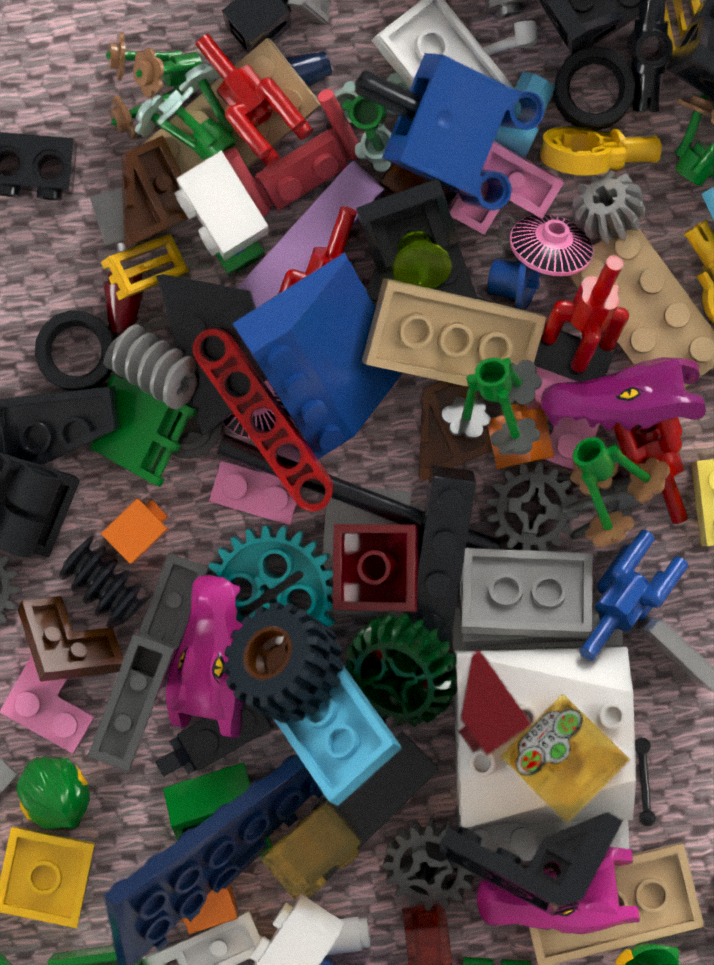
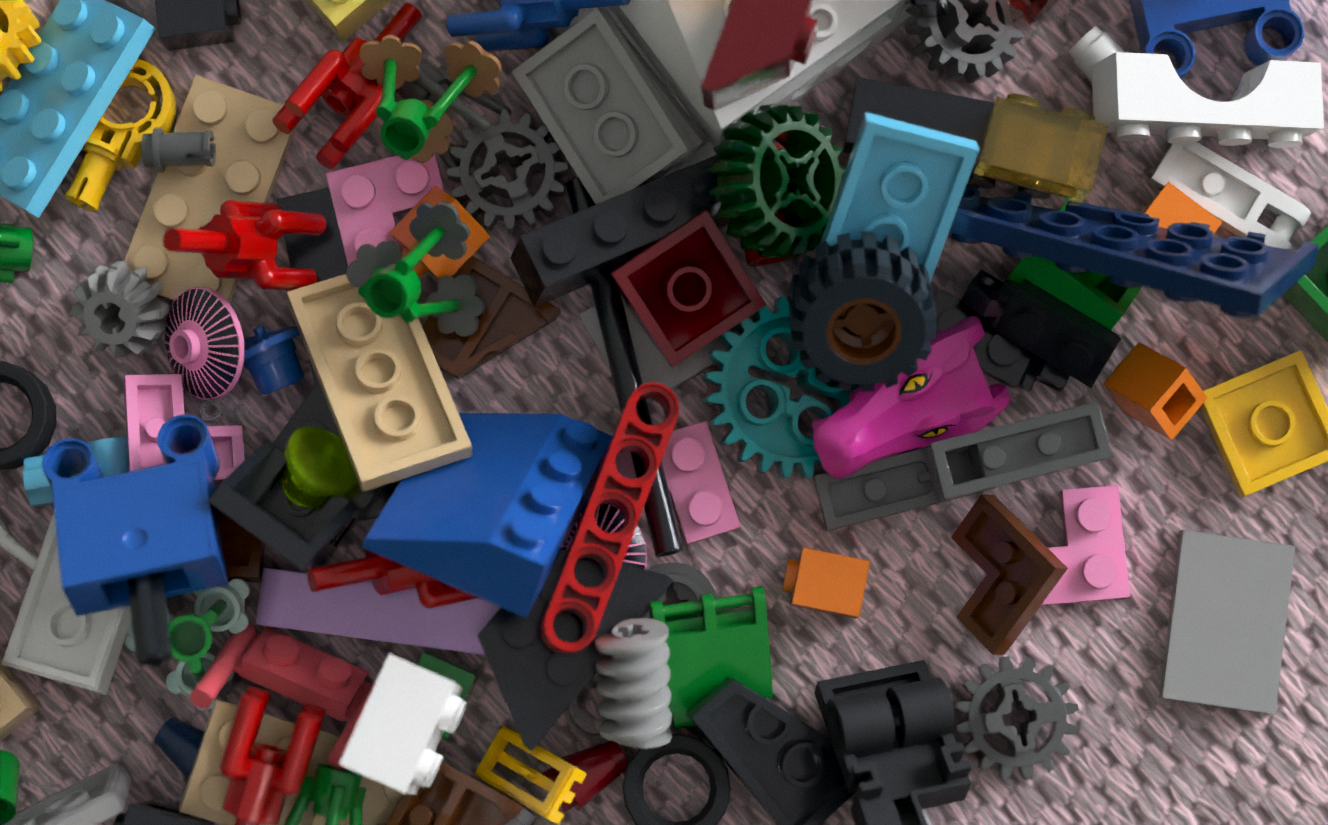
camera: 120 degrees left, 5 degrees down
green hair [16,756,90,829] -> none
black piece [59,535,152,629] -> none
yellow pin [540,126,662,175] -> none
magenta animal [541,357,706,431] -> none
none -> dark grey pin [141,127,216,172]
none -> black hinge [961,269,1122,388]
none -> orange brick [1103,342,1207,441]

